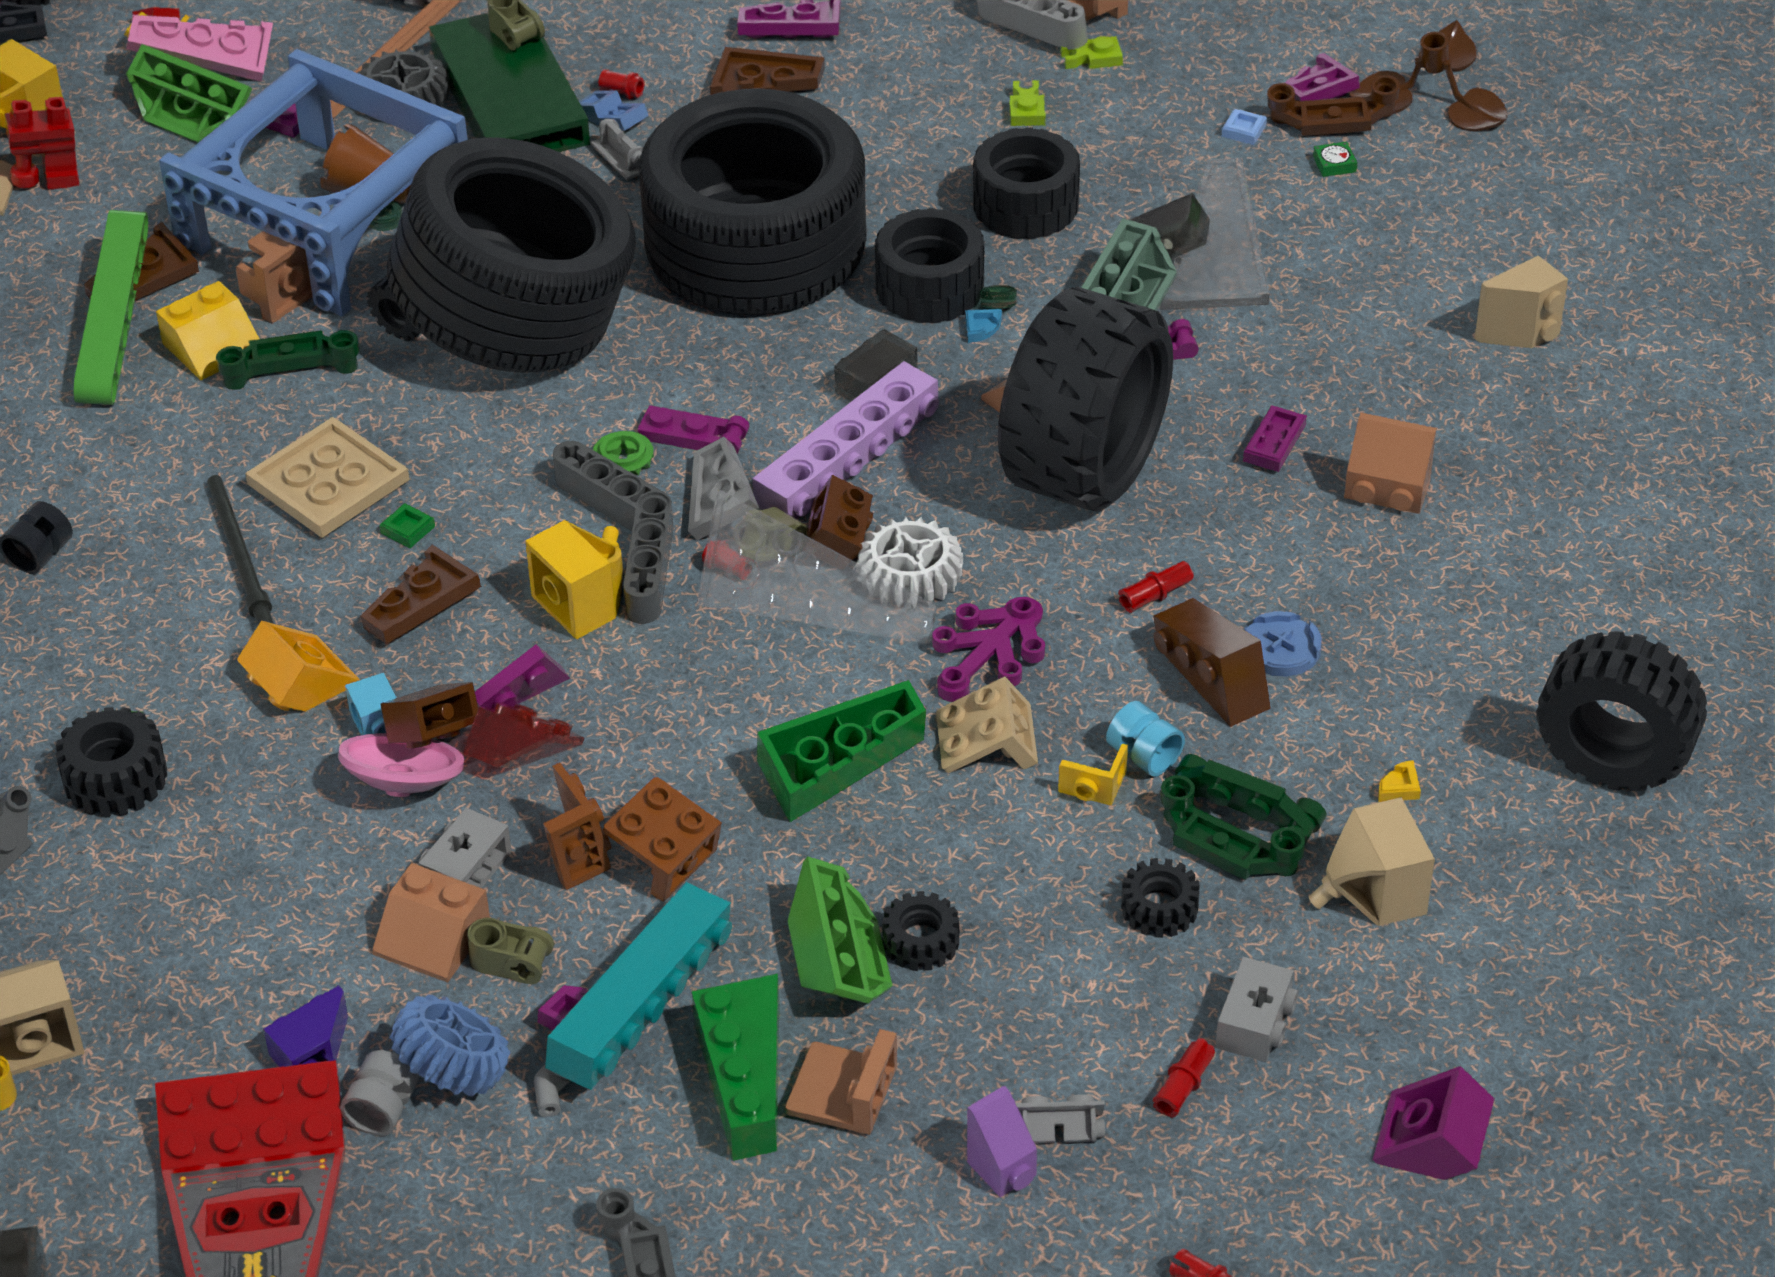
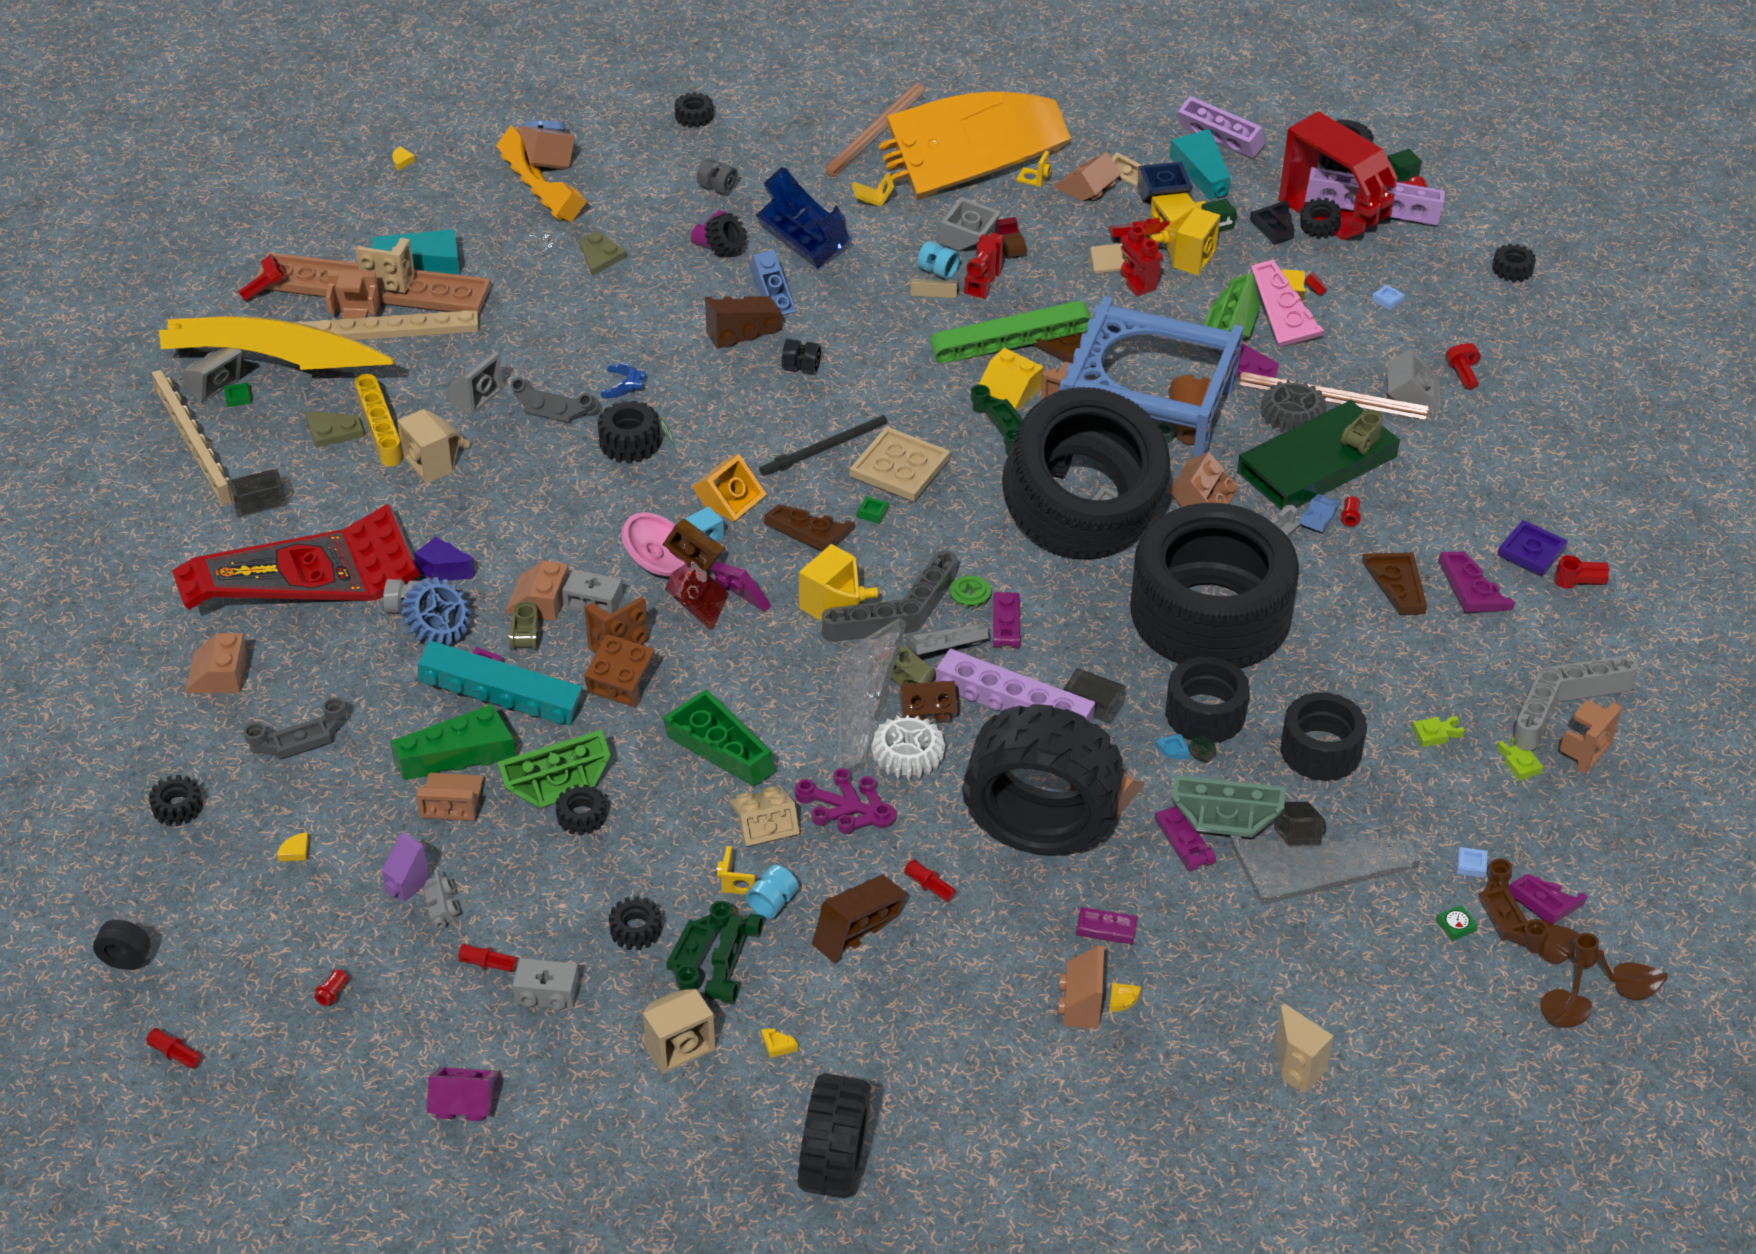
camera: 75 degrees right, 0 degrees up
medium blue tile [1244,611,1322,677] -> none

